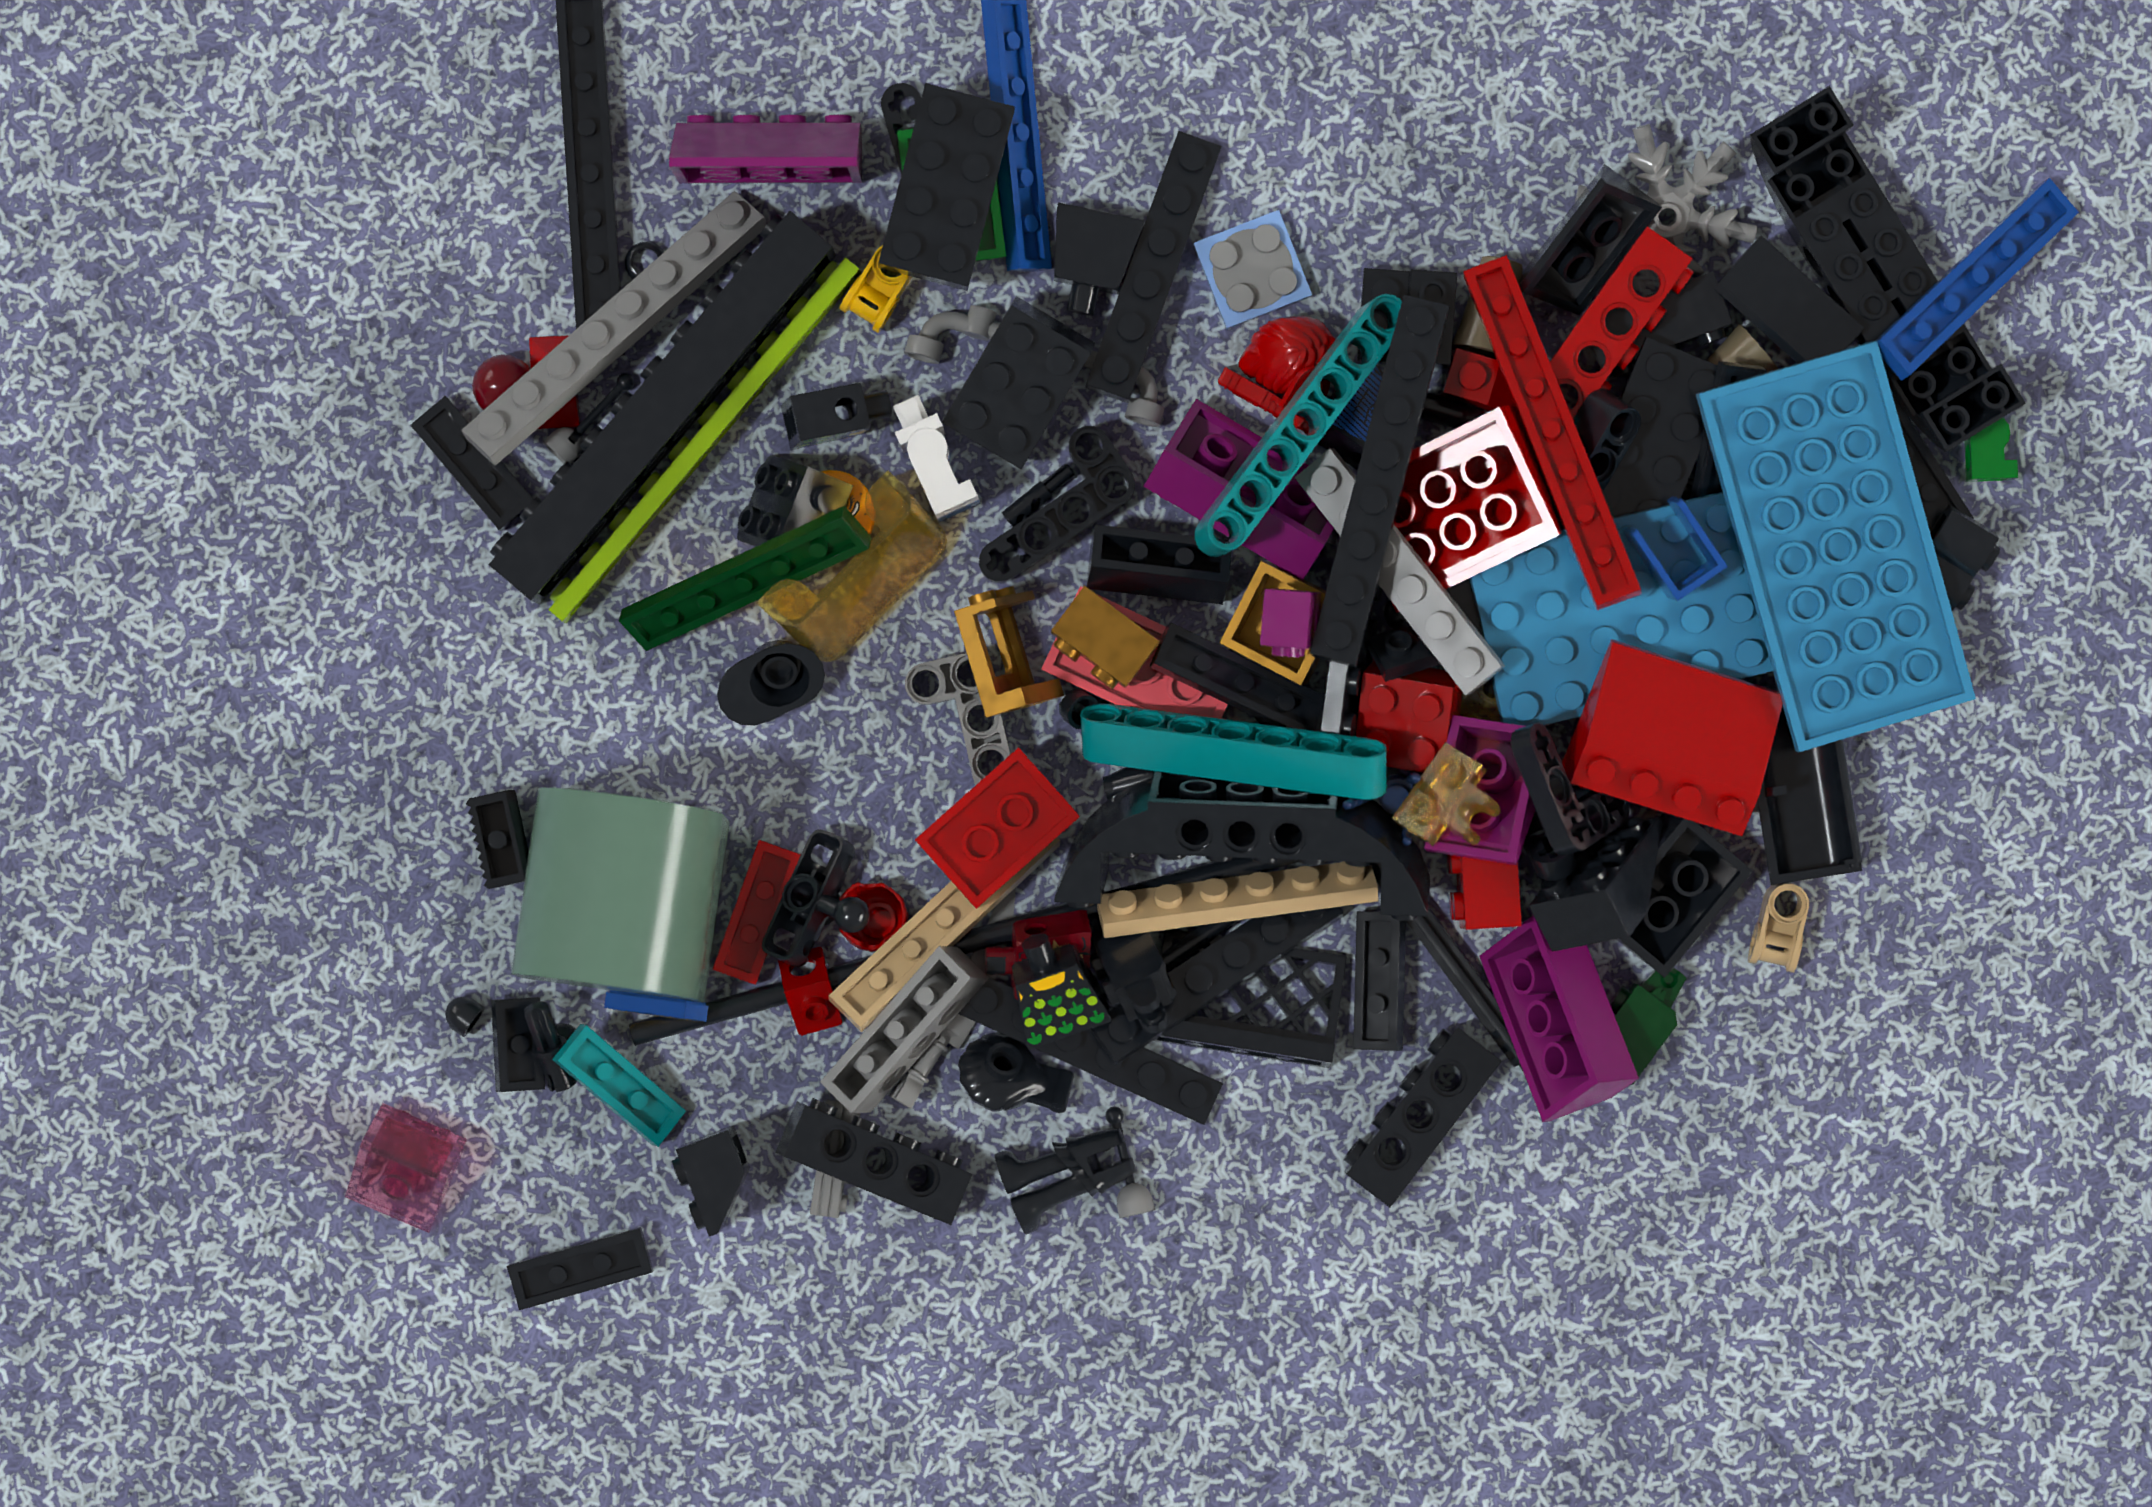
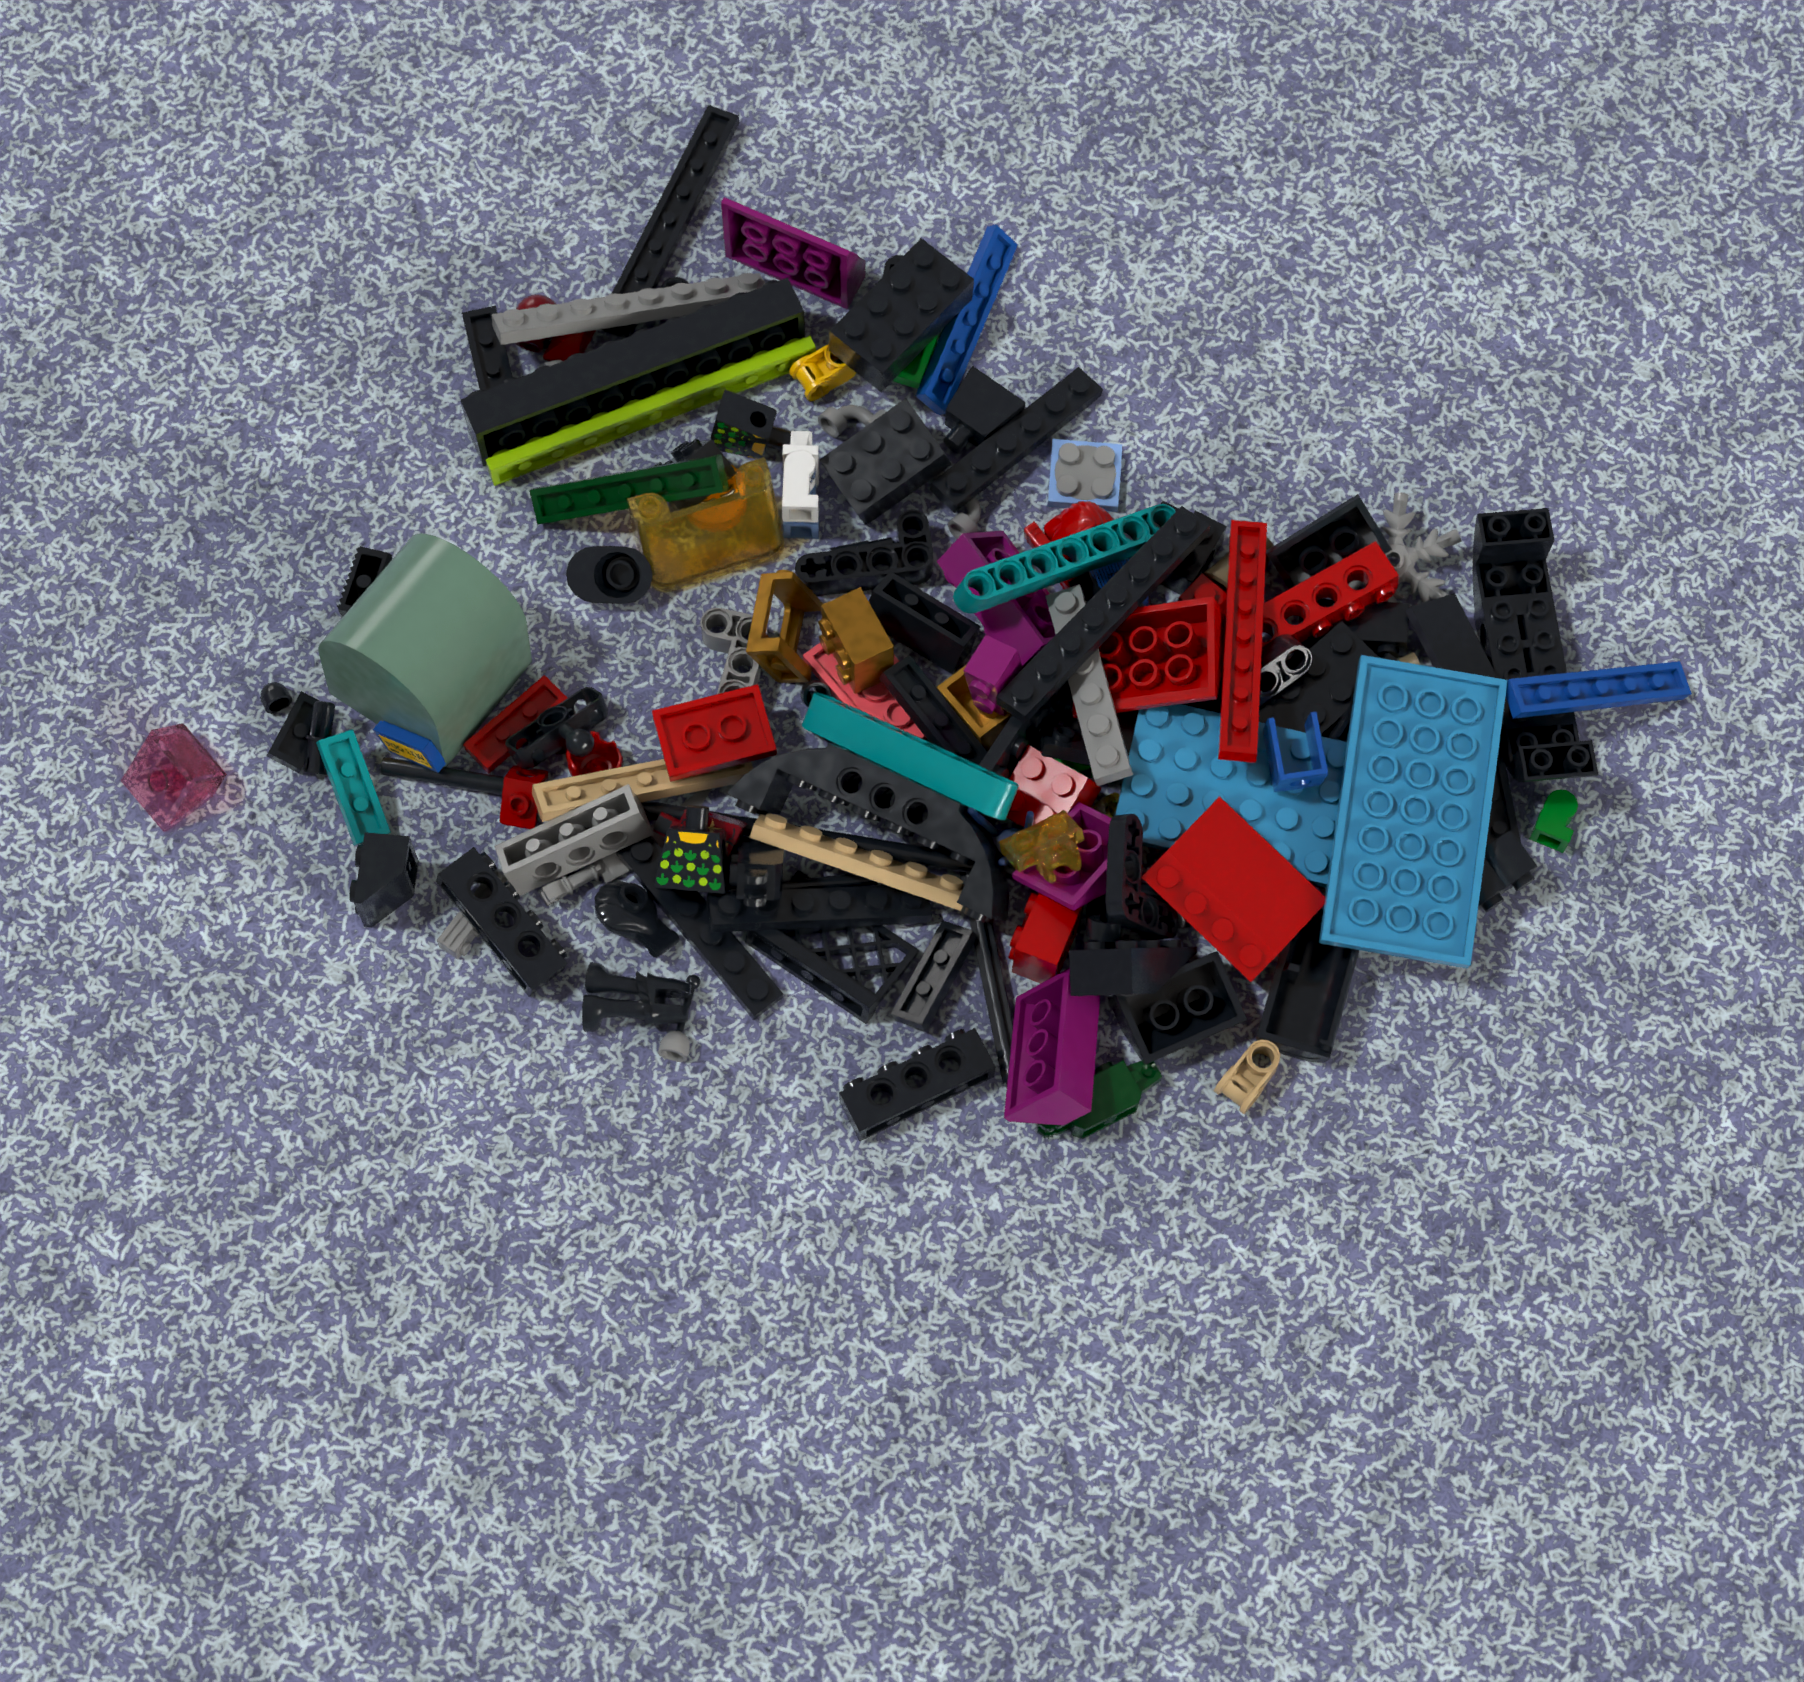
camera: 25 degrees right, 20 degrees down
black plate [507,1227,654,1310] -> none

